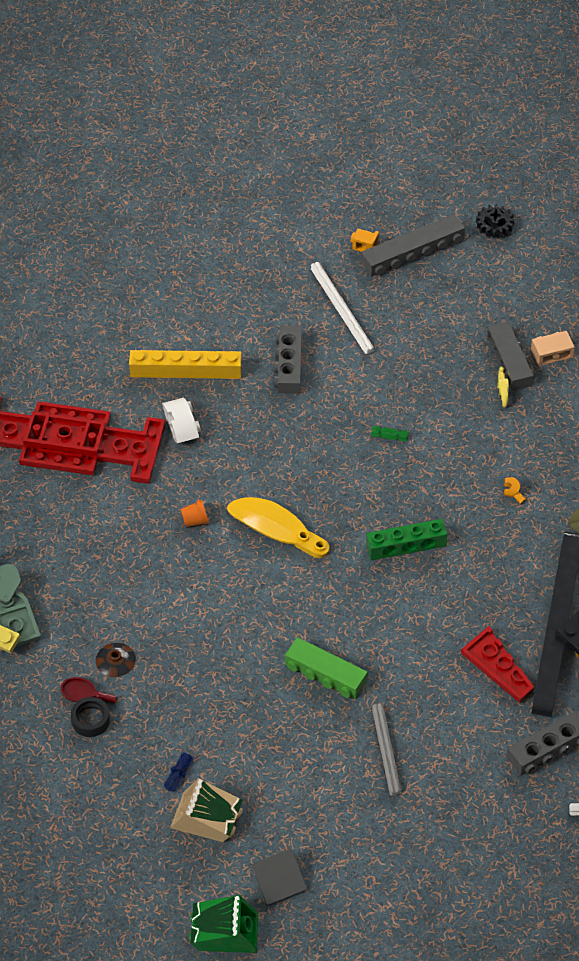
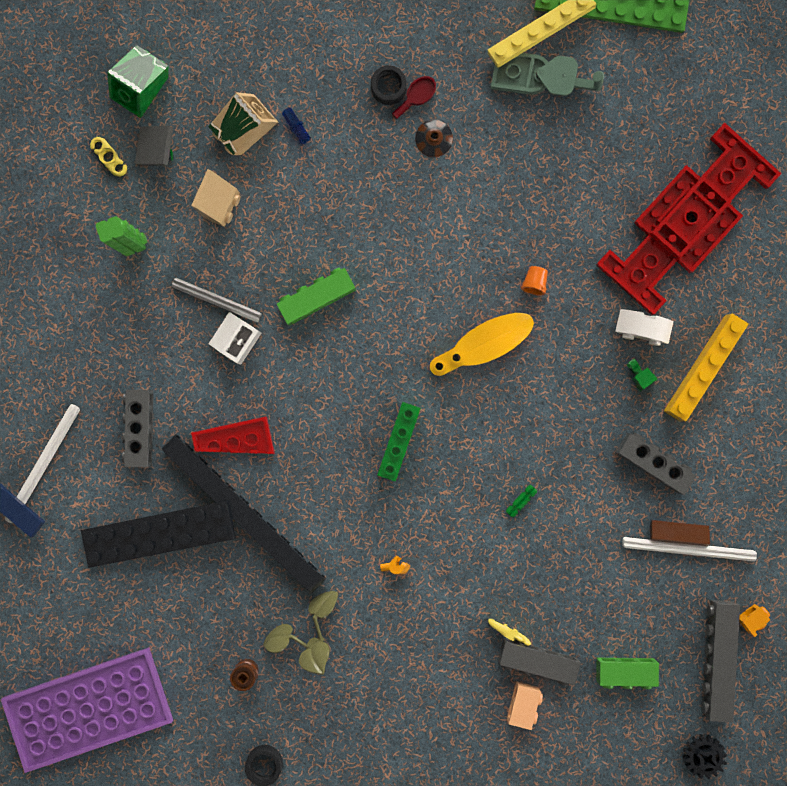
camera: 125 degrees right, 35 degrees up
none -> light yellow piece [90,137,127,177]
none -> bright green brick [95,216,148,256]
none -> tan slope [191,169,241,227]
none -> white slope [209,312,261,365]
none -> bright green brick [596,658,659,689]
none -> green piece [626,359,657,392]
none -> reddish brown tile [650,520,710,546]

